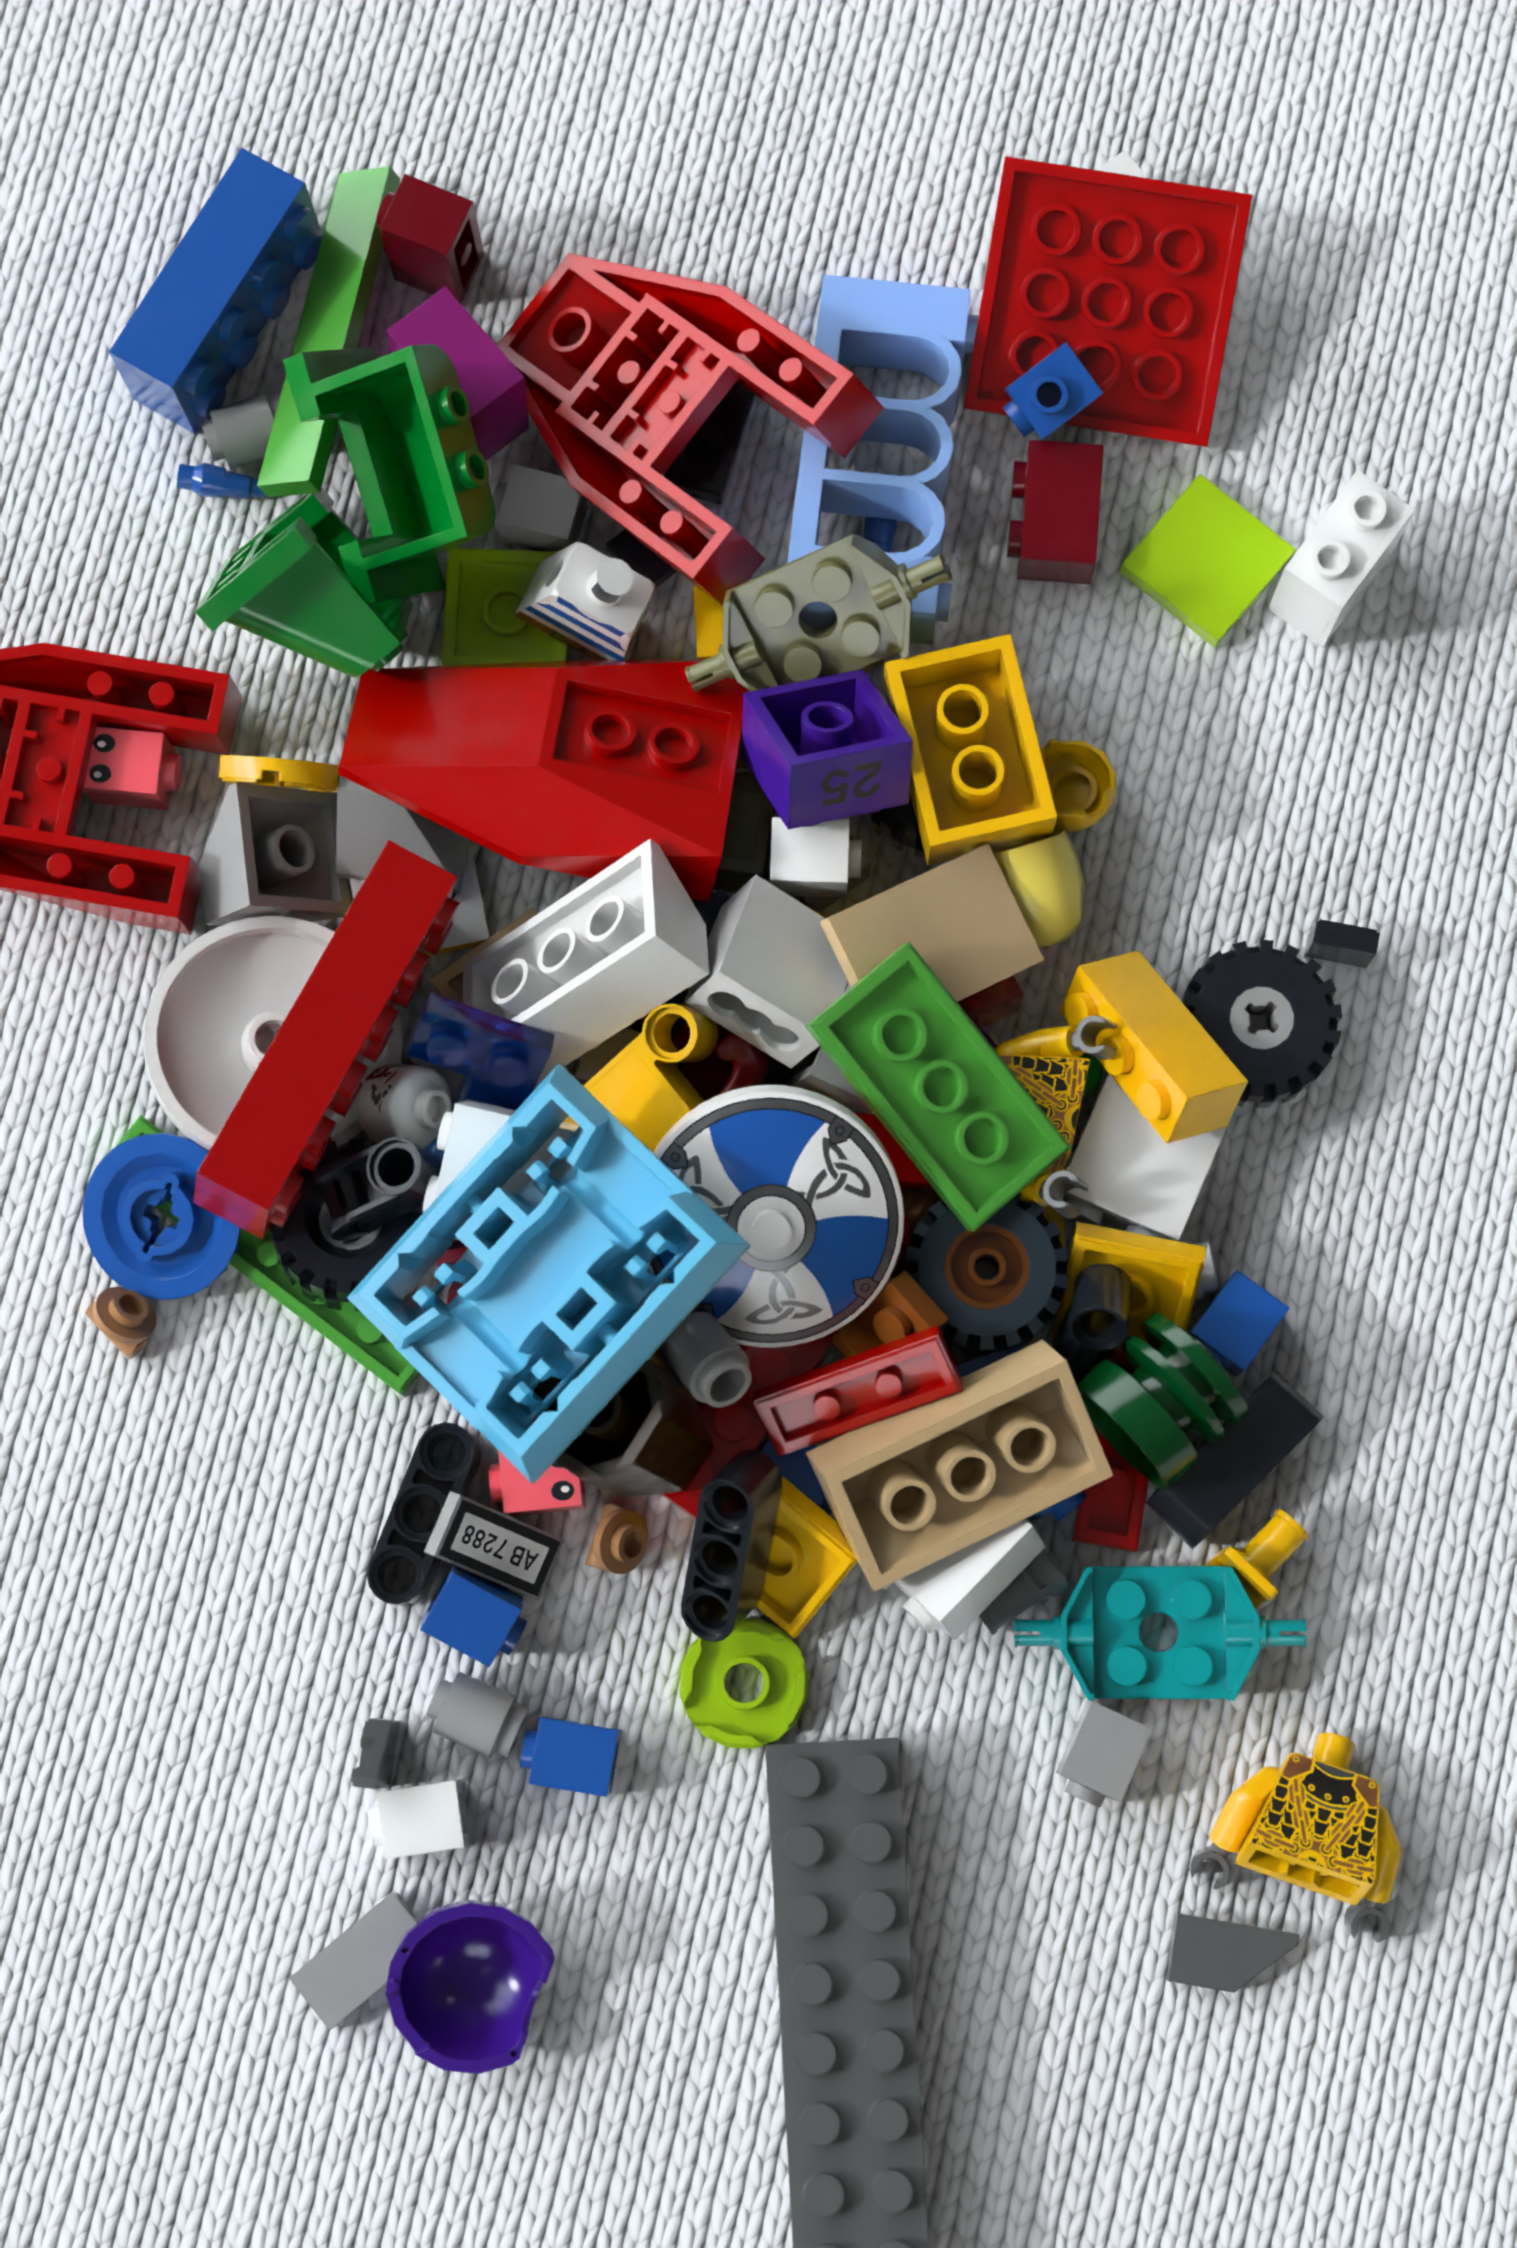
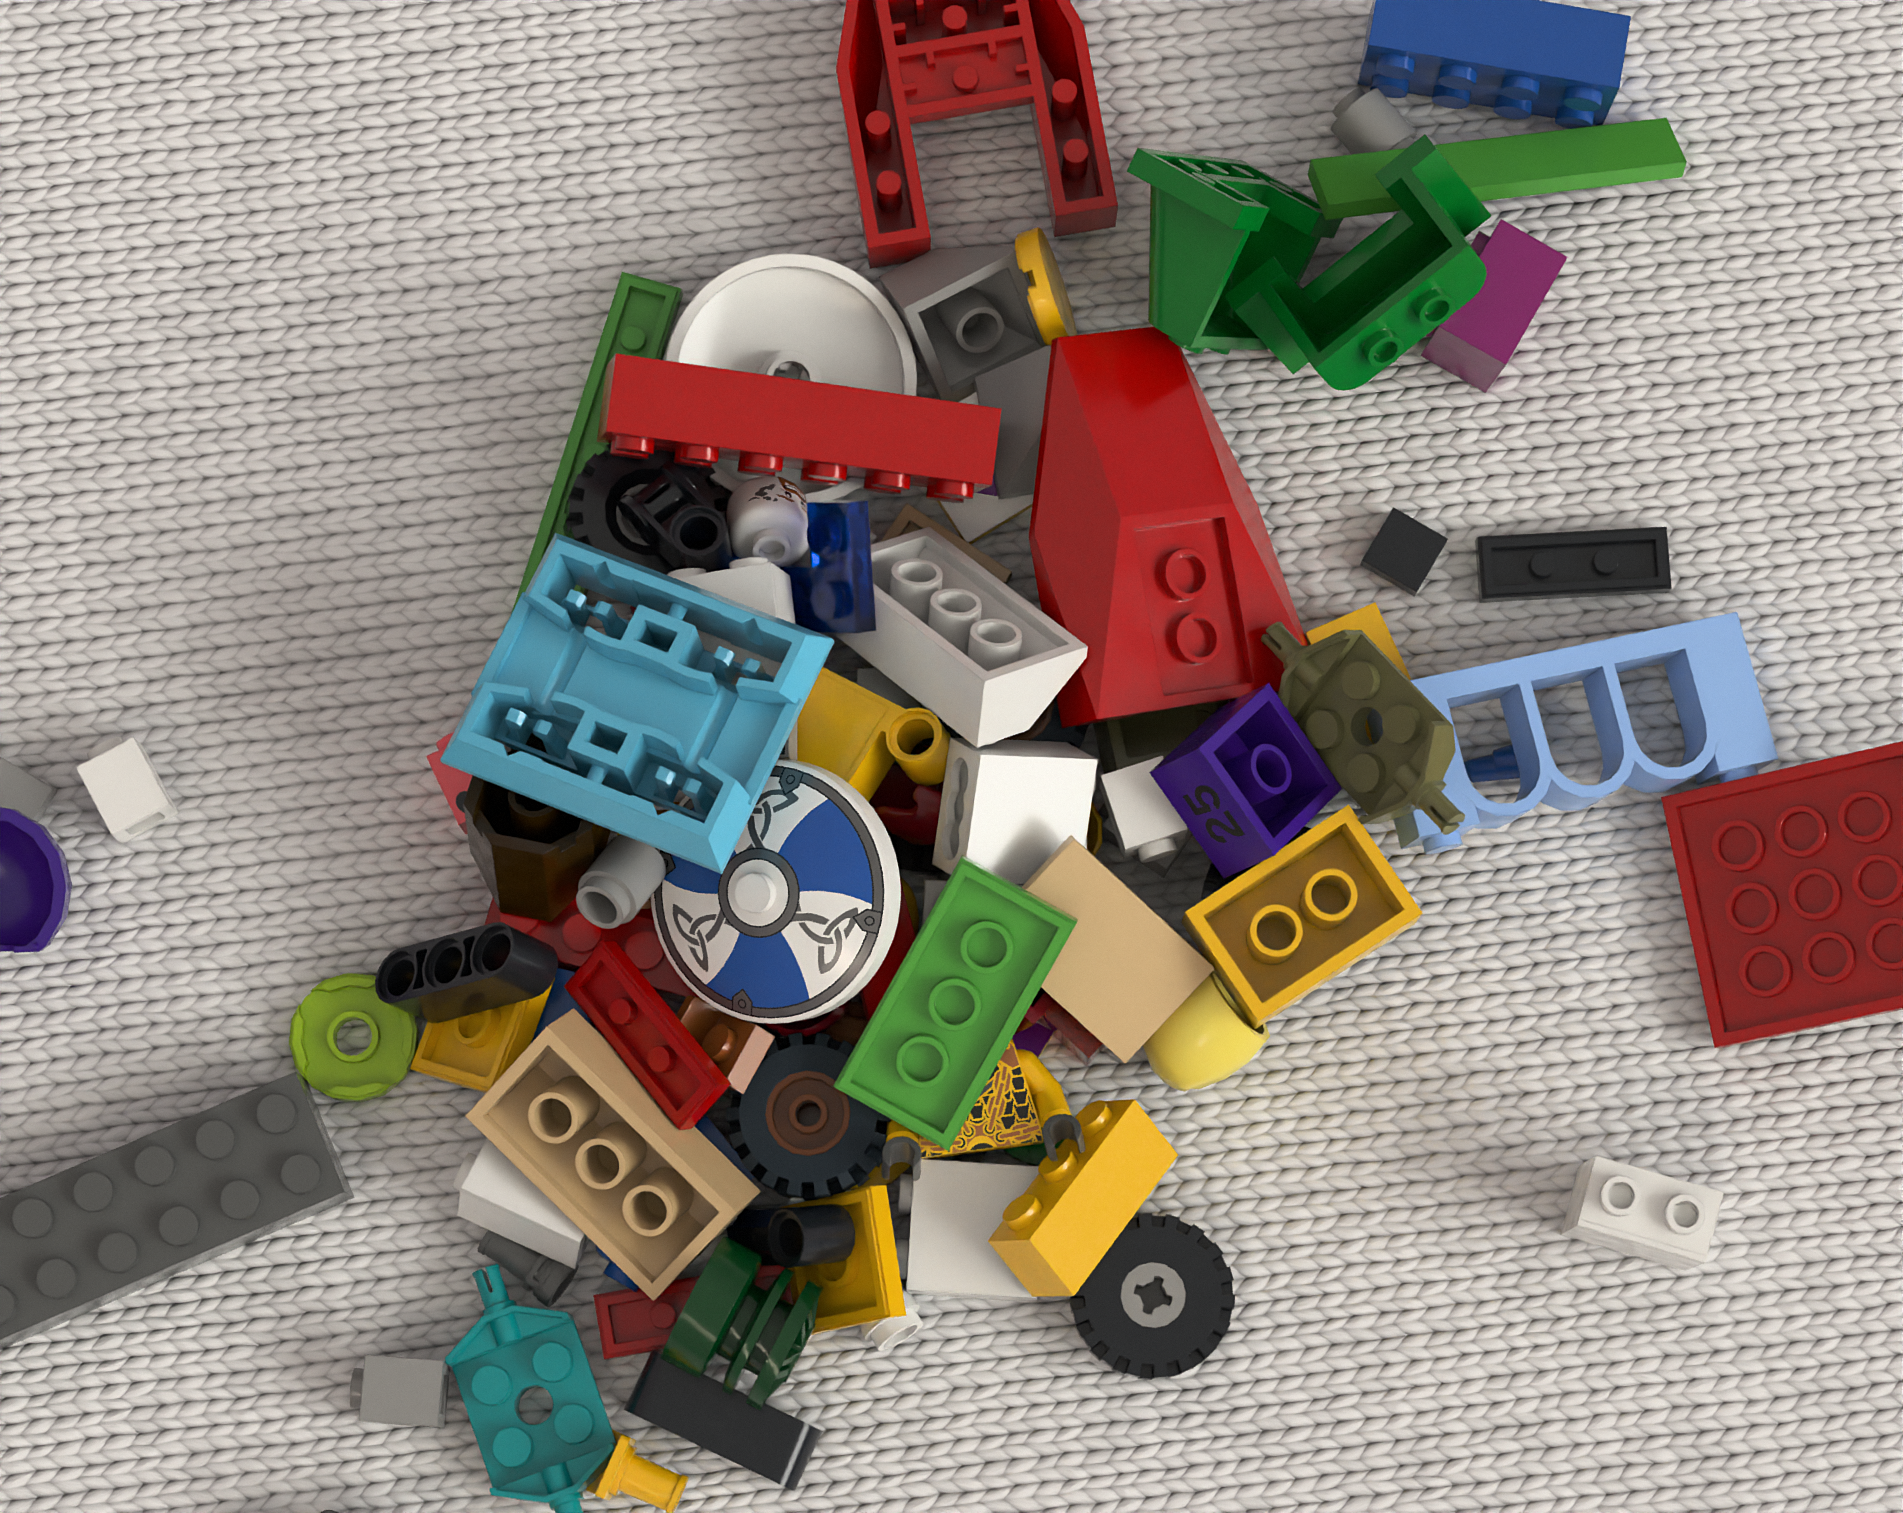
camera: 65 degrees right, 0 degrees up
blue gear [82,1132,242,1300] -> none
coral brick [83,727,182,810] -> none
medium nougat plate [85,1287,156,1359] -> none
blue piece [177,462,267,498] -> none
dark grey tile [350,1718,400,1789] -> none
black beam [367,1422,481,1606] -> none
dark red brick [376,174,485,304] -> none
blue brick [420,1564,527,1668] -> none
tile [424,1491,564,1601] -> none
light grey brick [426,1672,529,1758] -> none
lime tile [441,548,569,666] -> none
light grey brick [493,464,589,552] -> none
red wedge [497,253,884,606] -> none
white torso [514,542,656,660] -> none
blue brick [520,1717,622,1797] -> none
medium nougat plate [585,1502,649,1574] -> none
blue brick [1003,342,1103,441] -> none
dark red brick [1007,440,1104,584] -> none
yellow hair [1040,739,1117,833] -> none
lime tile [1119,474,1296,648] -> none
blue brick [1188,1270,1290,1377] -> none
black tile [1304,919,1380,968] -> none

